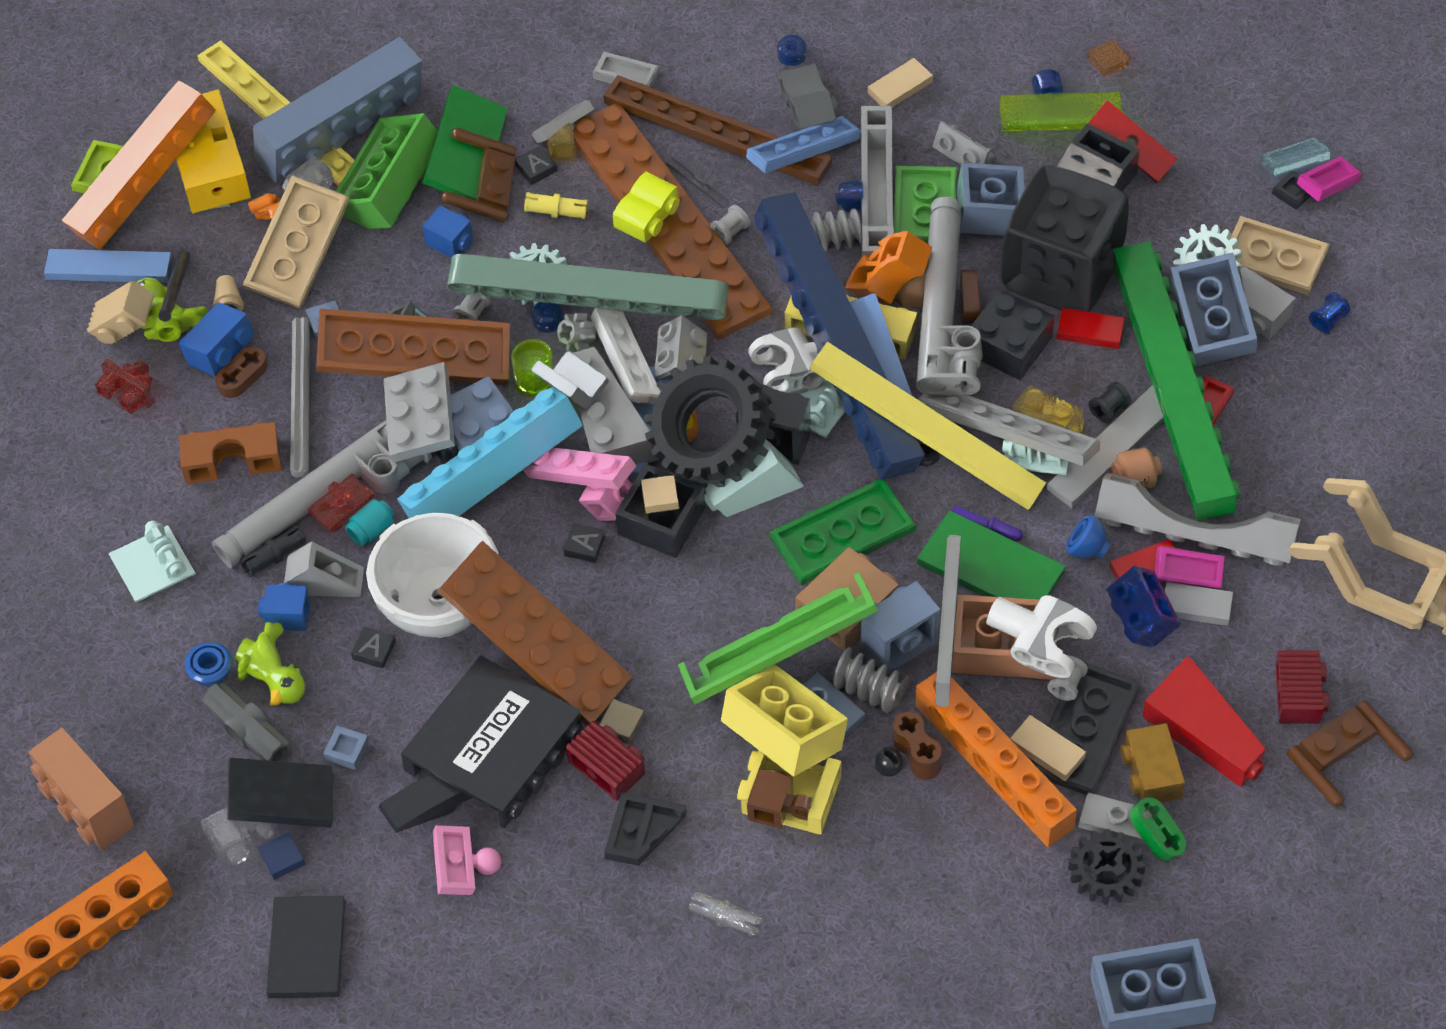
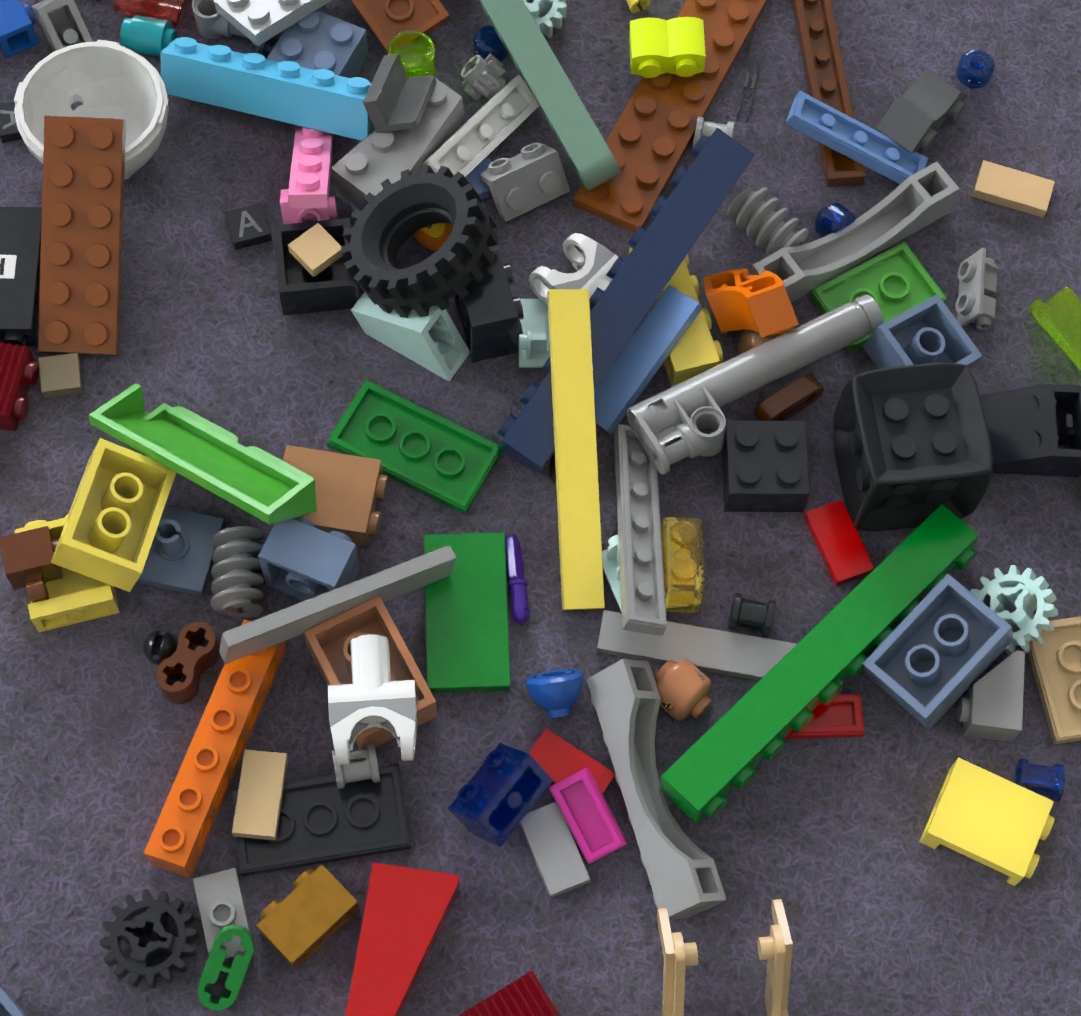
camera: 50 degrees right, 10 degrees up
none -> light yellow panel [919,757,1055,886]

